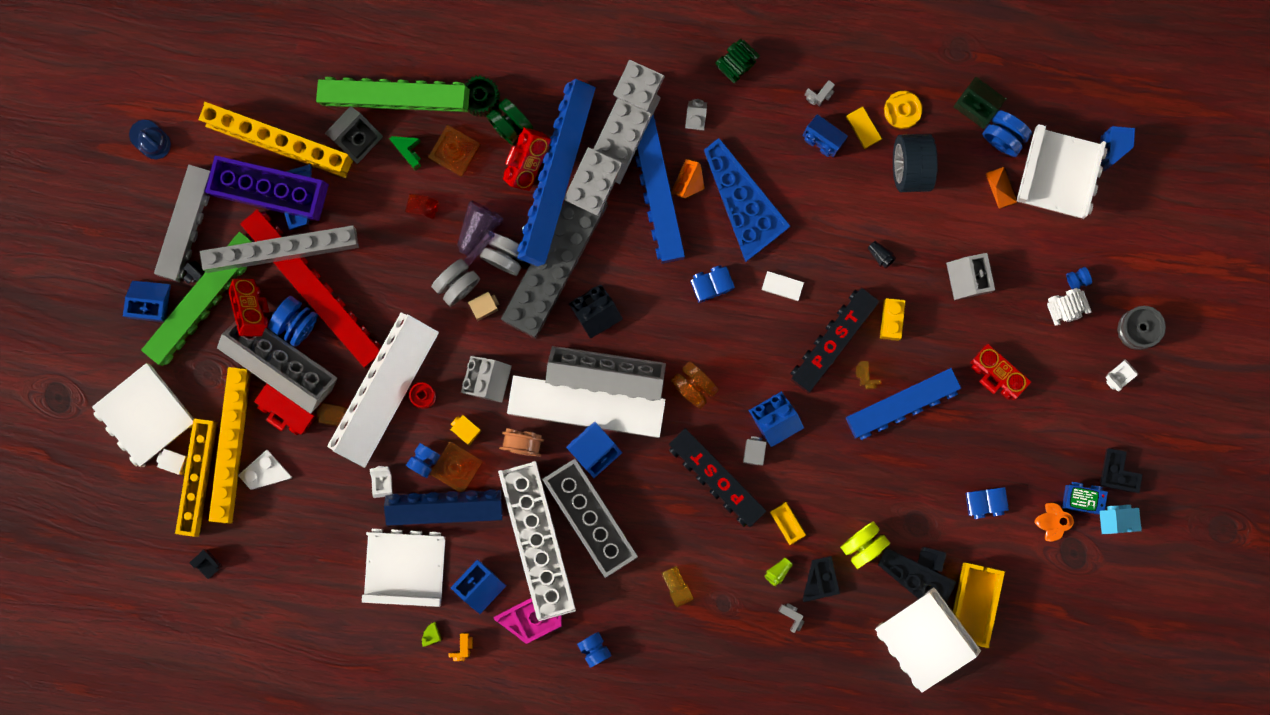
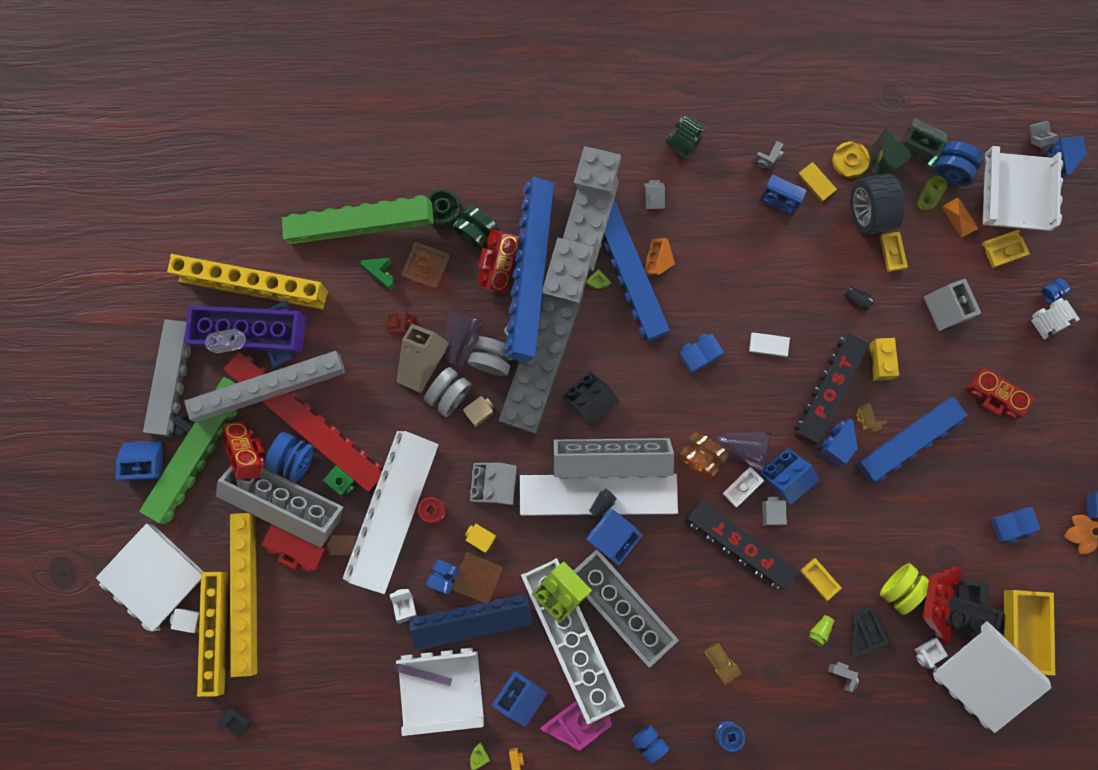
camera: 10 degrees left, 5 degrees down
dark blue piece [129,120,171,160] -> none
white wing [238,450,292,490] -> none
dark grey slope [325,106,383,164] -> none
nougat wheel [499,428,544,457] -> none
blue wing [704,138,790,262] -> none
none -> clear plate [205,329,245,353]
none -> green brick [323,466,357,497]
none -> clear purple bar [393,663,453,686]
none -> dark tan slope [396,324,449,393]
none -> lime slope [532,562,592,624]
none -> lime tile [585,269,611,289]
none -> black cone [589,488,617,518]
none -> blue wheel [715,721,745,752]
none -> clear purple cone [716,432,771,471]
none -> white plate [722,467,764,508]
none -> blue slope [818,419,858,468]
none -> clear green slope [872,129,912,175]
none -> yellow plate [880,232,908,272]
none -> white bracket [915,638,948,669]
none -> clear neon green plate [917,175,947,211]
none -> red wing [923,567,962,645]
none -> yellow plate [982,229,1030,268]
none -> light grey bracket [1030,121,1059,149]

